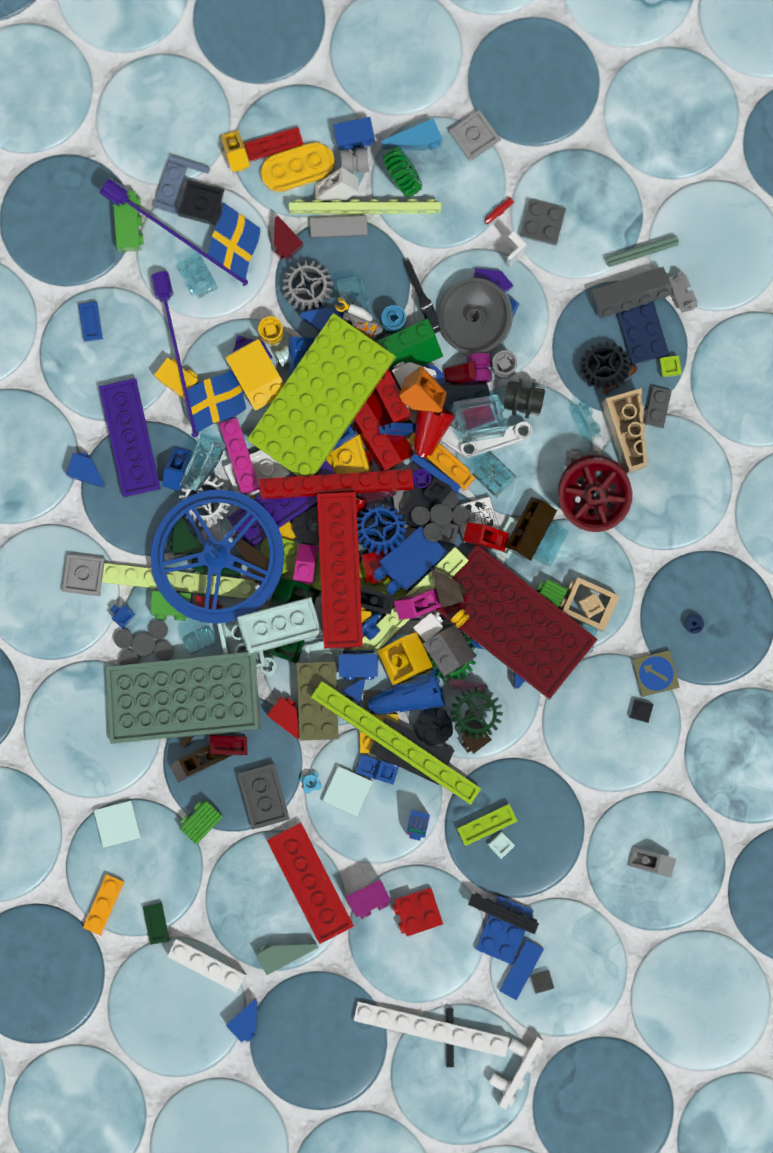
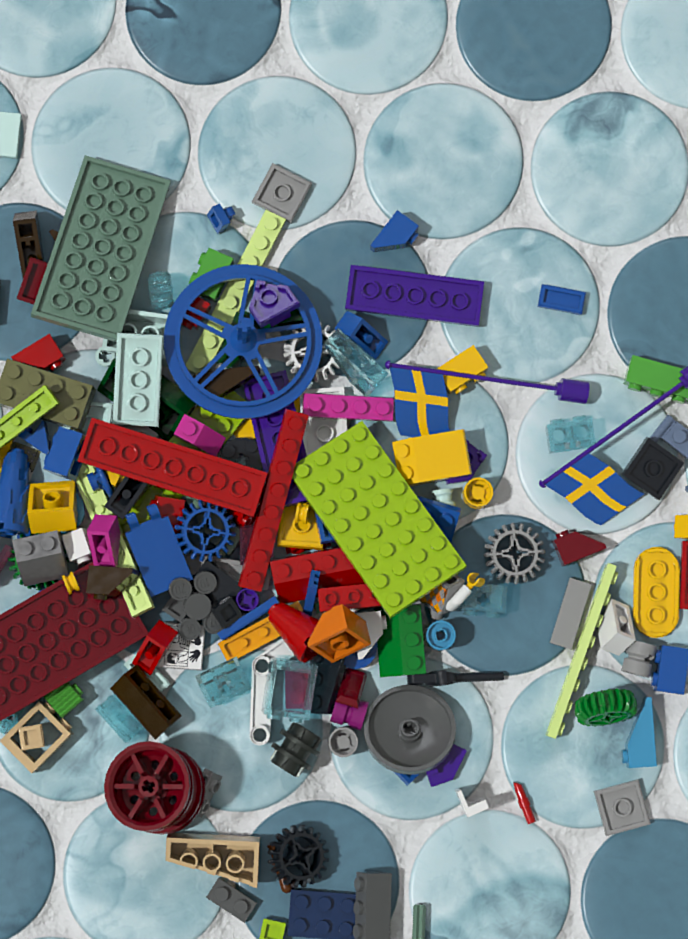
camera: 110 degrees right, 0 degrees up
dark grey piece [114,620,173,665] -> none
blue slope [300,307,344,332] -> none
dark grey plate [520,199,566,246] -> none
clear light blue hinge [571,402,601,442] -> none
none -> plate [249,280,300,328]
none -> yellow bush [295,502,310,524]

